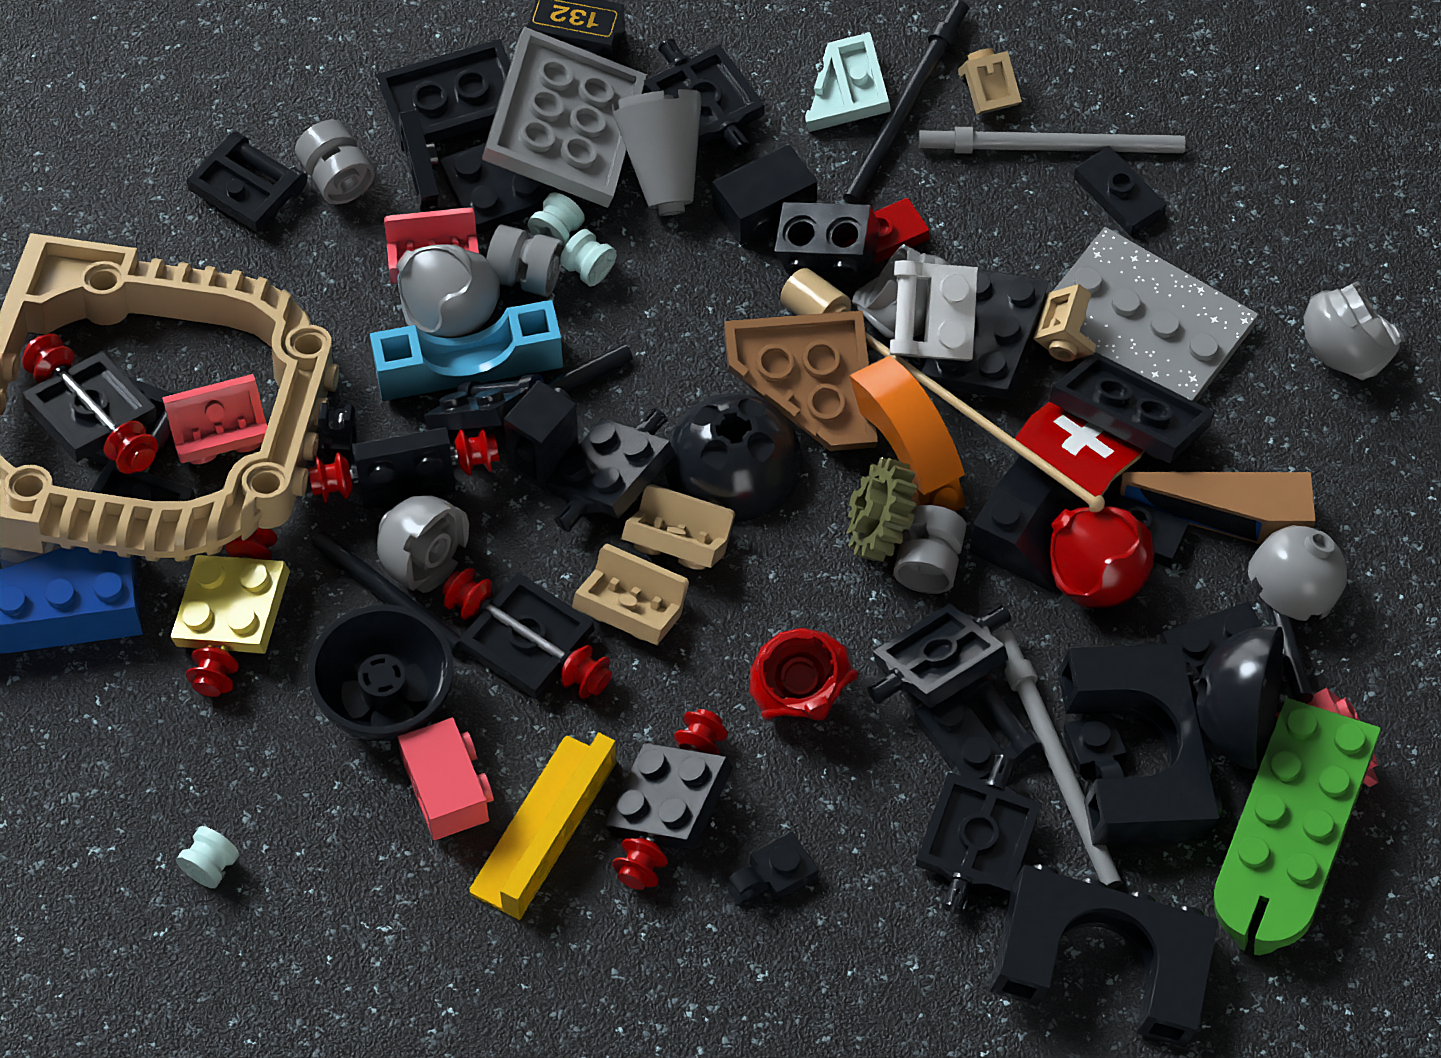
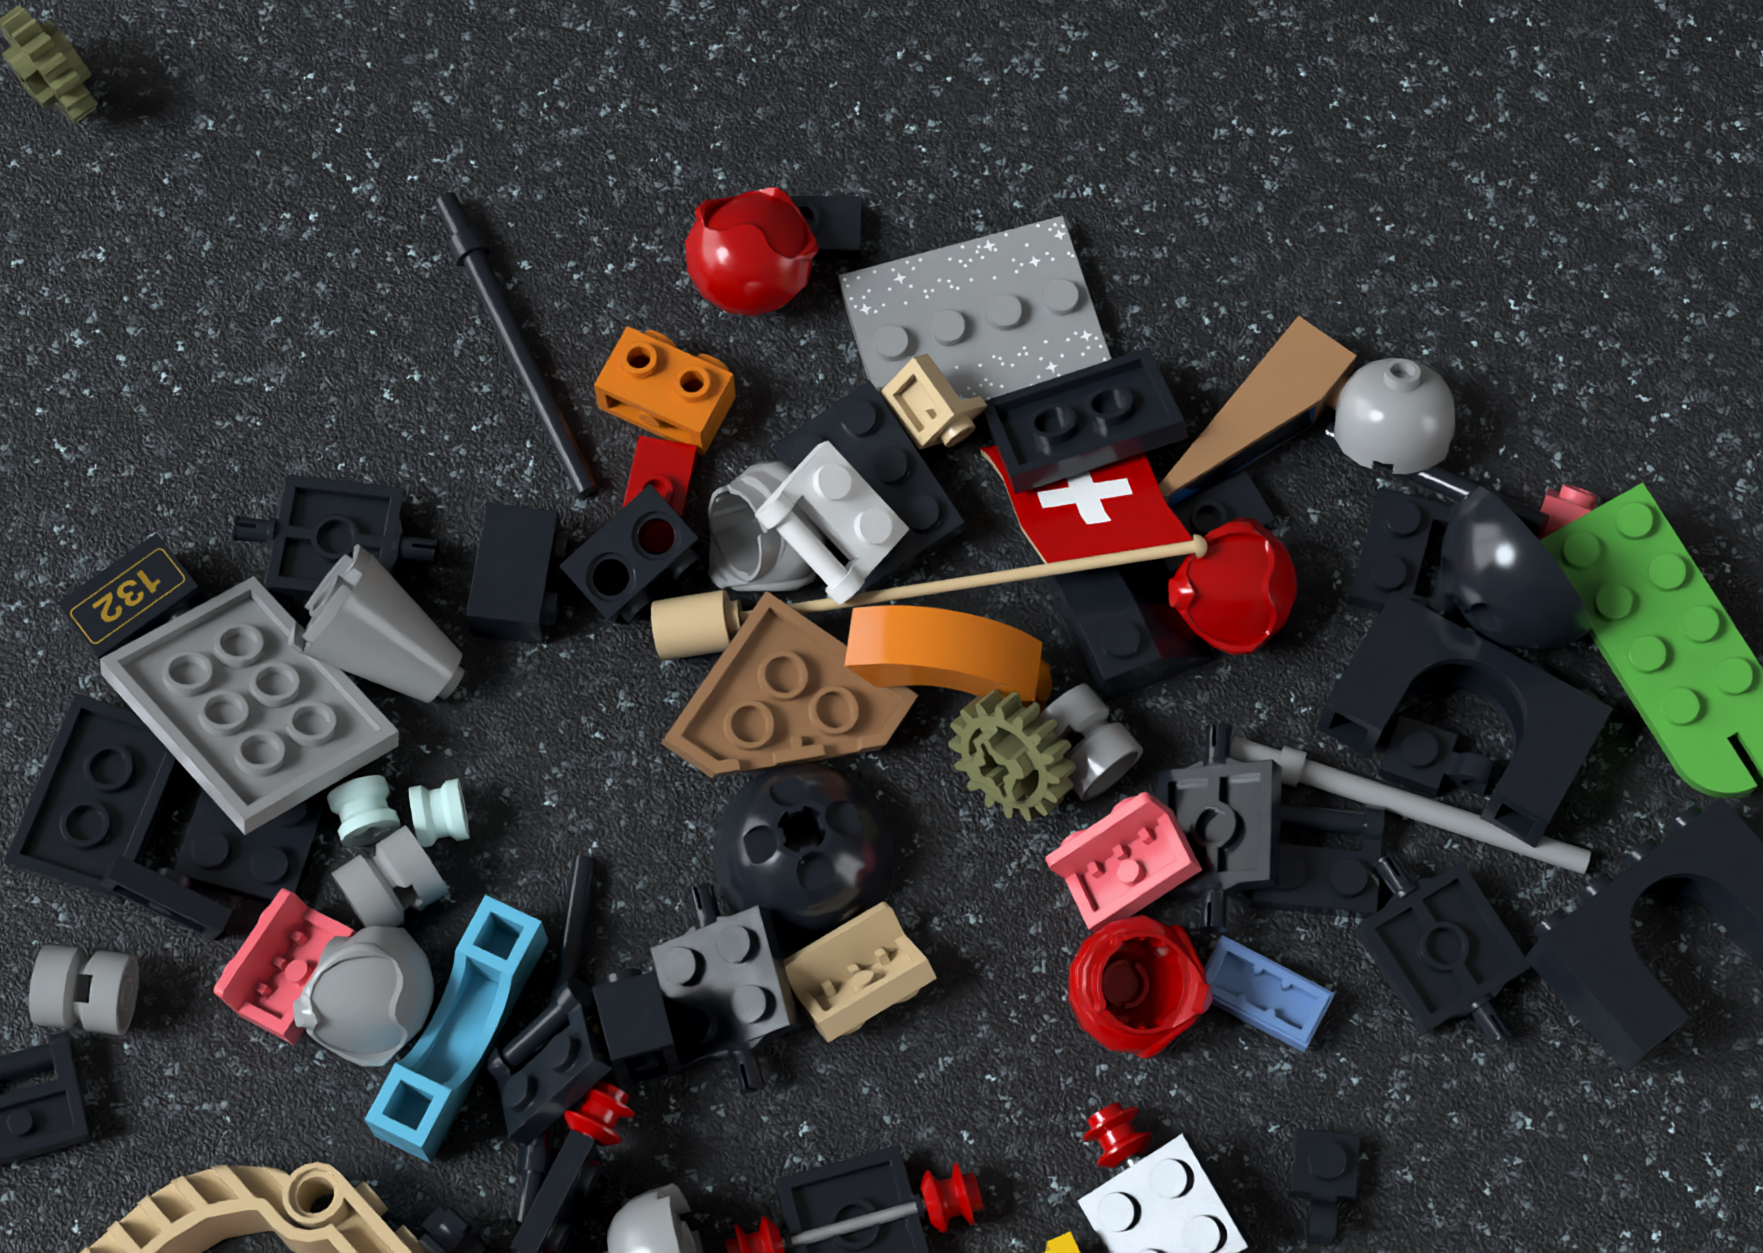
camera: 50 degrees left, 10 degrees up
tan bracket [572,544,689,645] -> none
light aqua wing [805,32,891,132] -> none
light grey bar [919,127,1185,154] -> none
tan bracket [958,48,1022,115] -> none
light grey helmet [1303,281,1405,380] -> none
none -> orange brick [594,326,736,456]
none -> red helmet [685,187,819,317]
none -> coral bracket [1045,792,1202,932]
none -> medium blue plate [1204,935,1335,1053]

